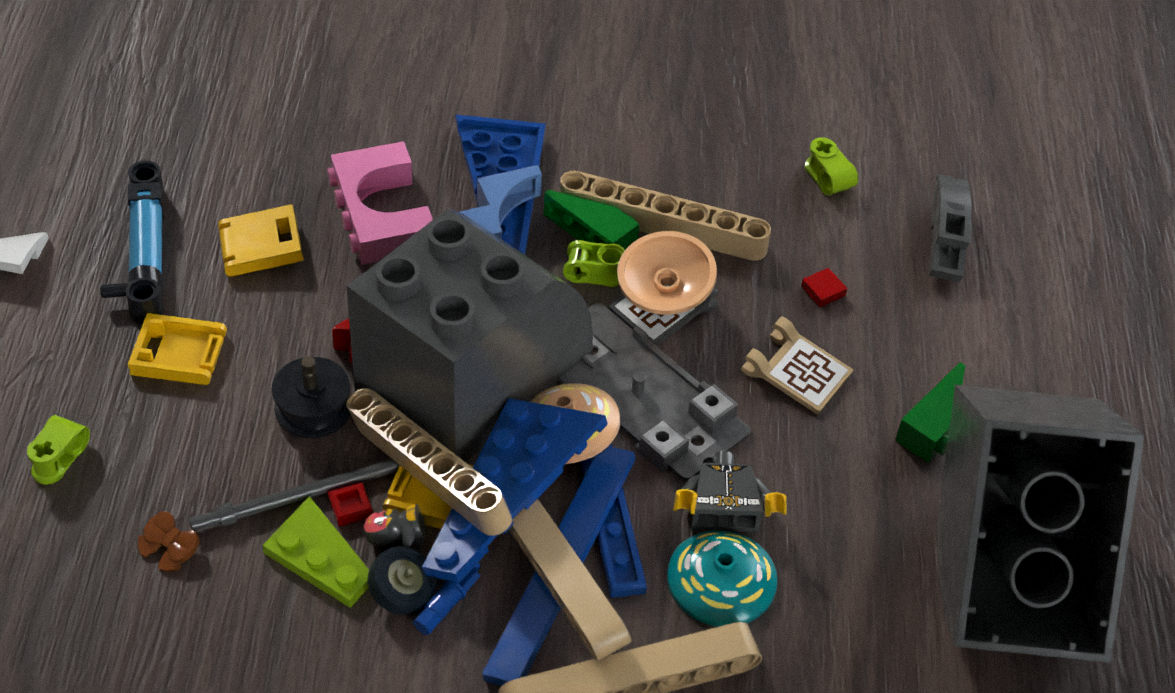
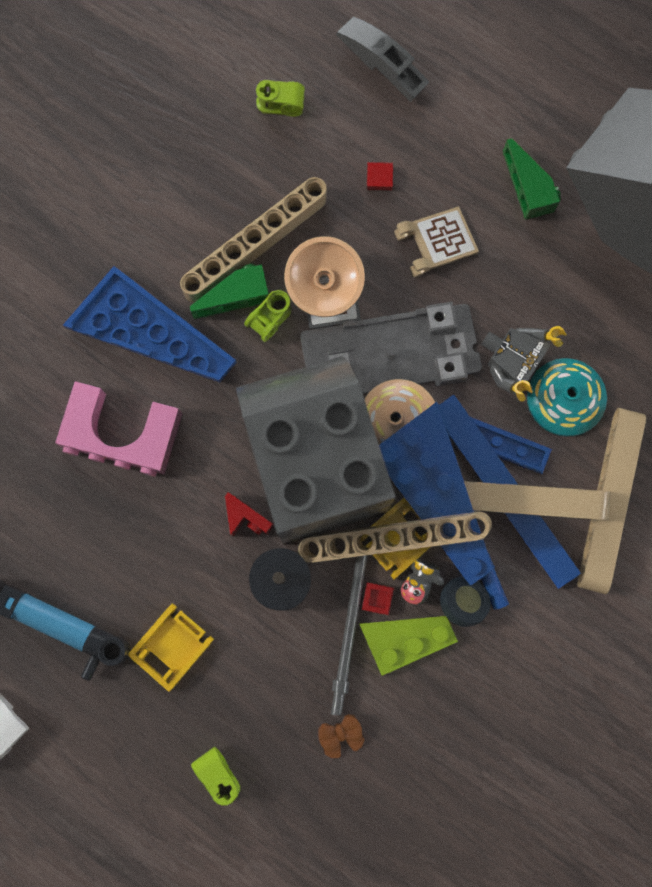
camera: 55 degrees left, 30 degrees up
yellow container [218,204,304,276] -> none
medium blue arch [459,165,542,239] -> none

